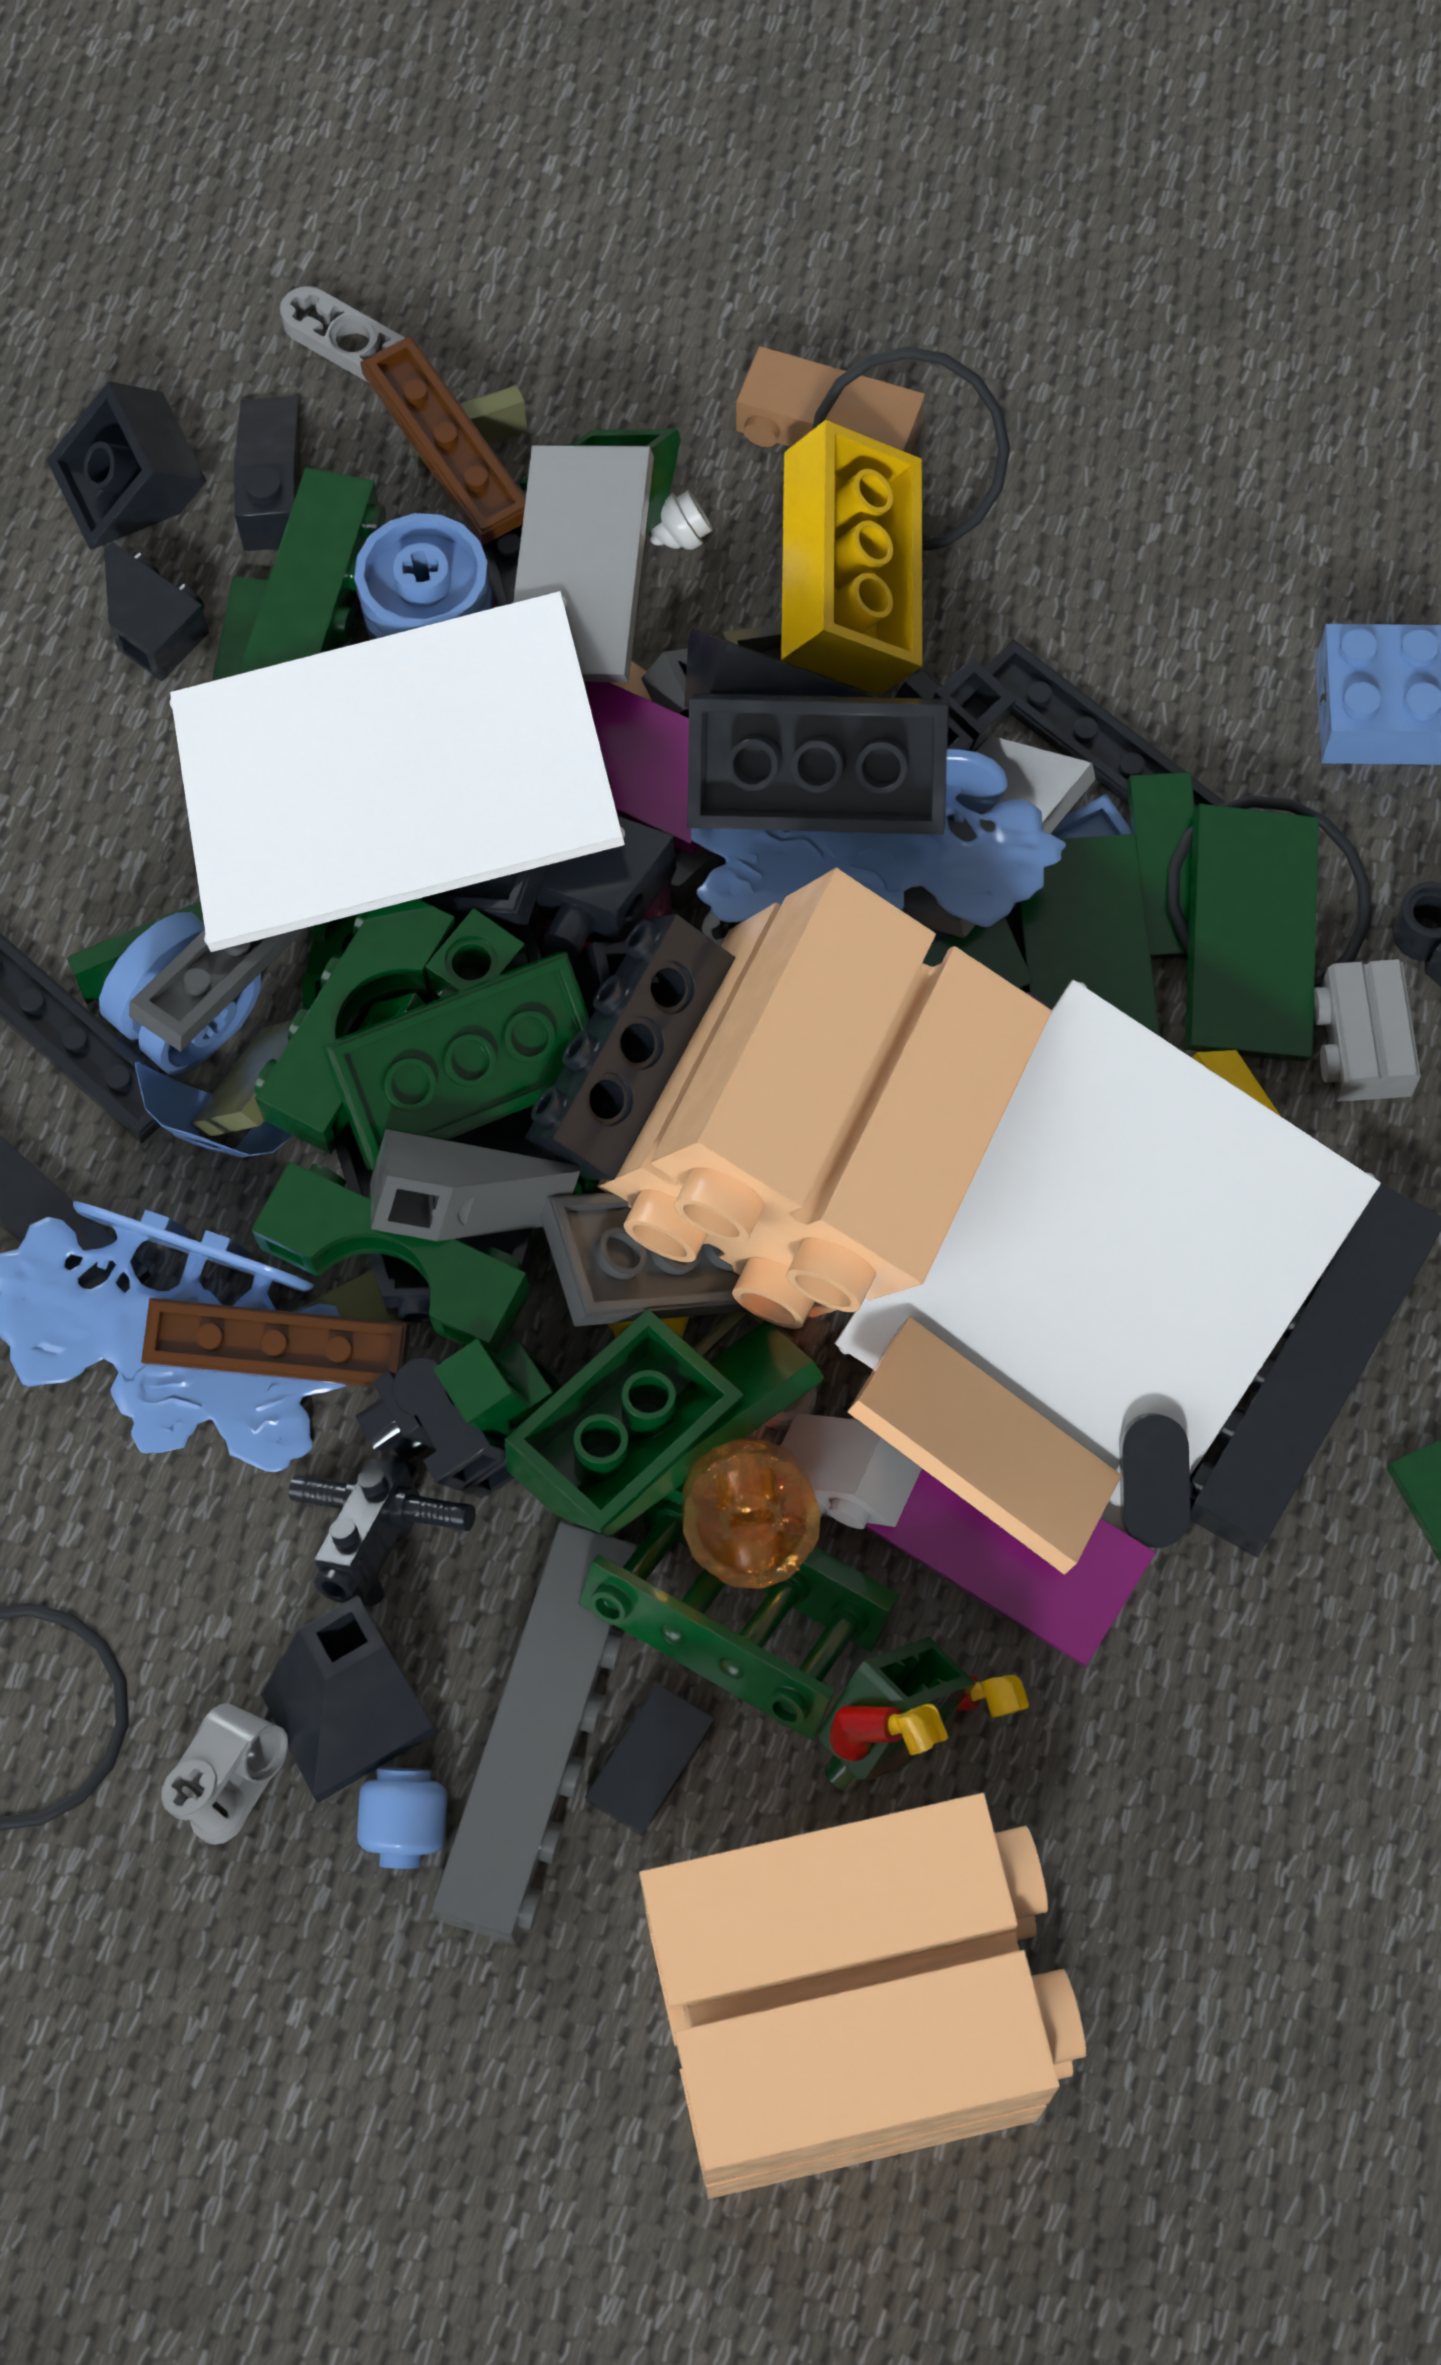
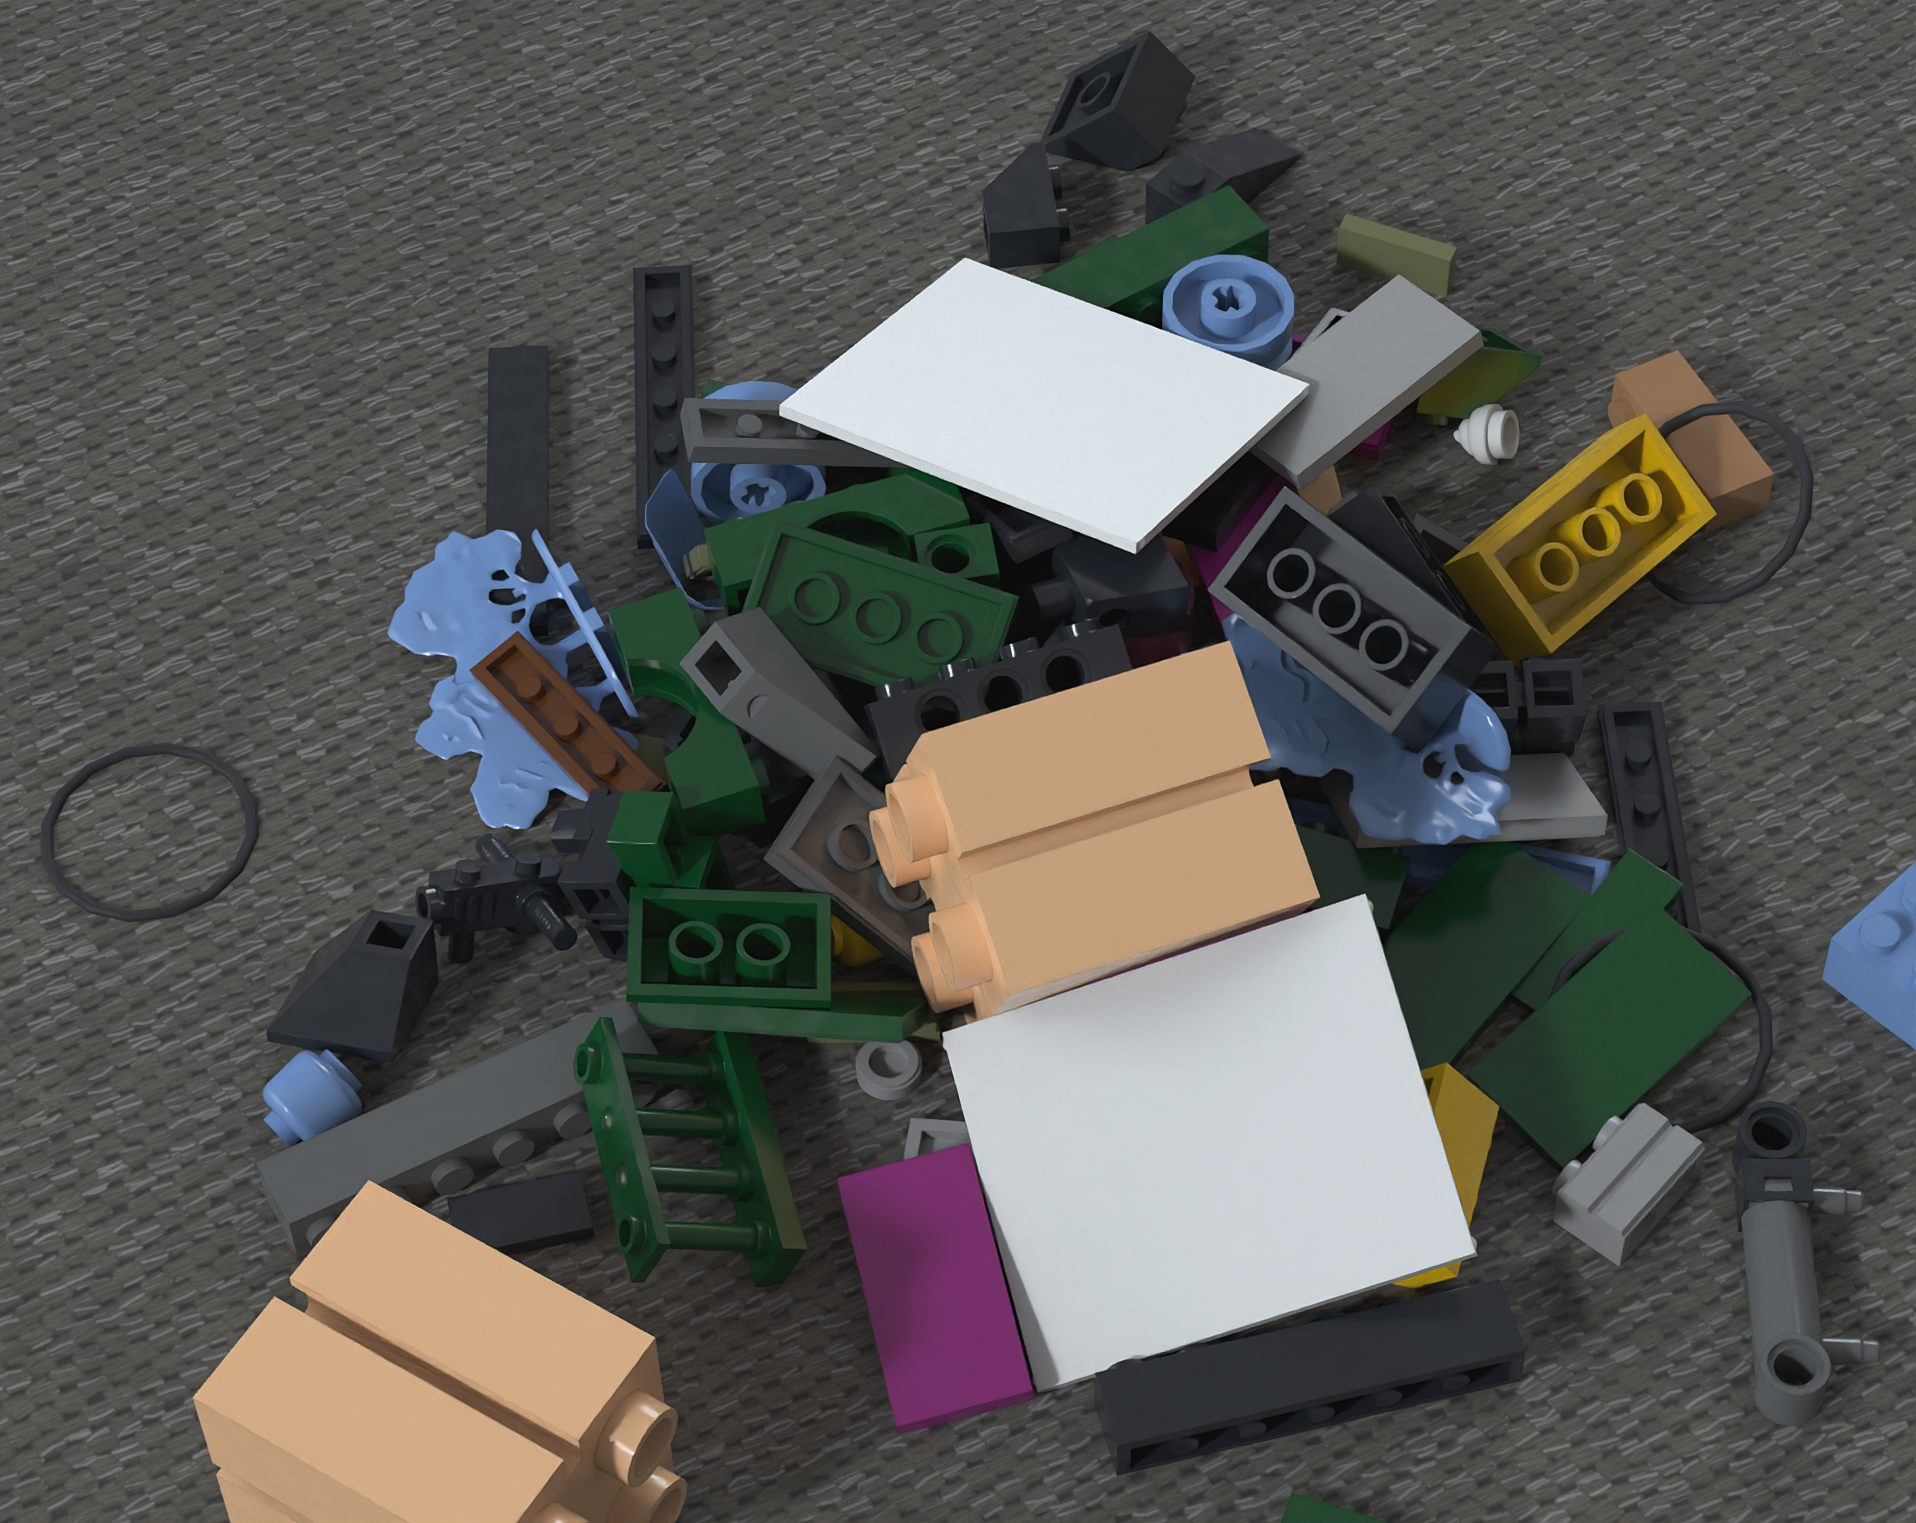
camera: 45 degrees right, 15 degrees down
light grey piece [161,1703,288,1845] -> none
light grey beam [280,286,423,382] -> none
reddish brown tile [360,335,526,546] -> none
clear orange brick [681,1439,821,1589] -> none
light grey brick [764,1413,922,1529] -> none
torso [818,1637,1029,1793] -> none
light nougat tile [848,1316,1122,1575] -> none
black tile [1119,1413,1190,1548] -> none

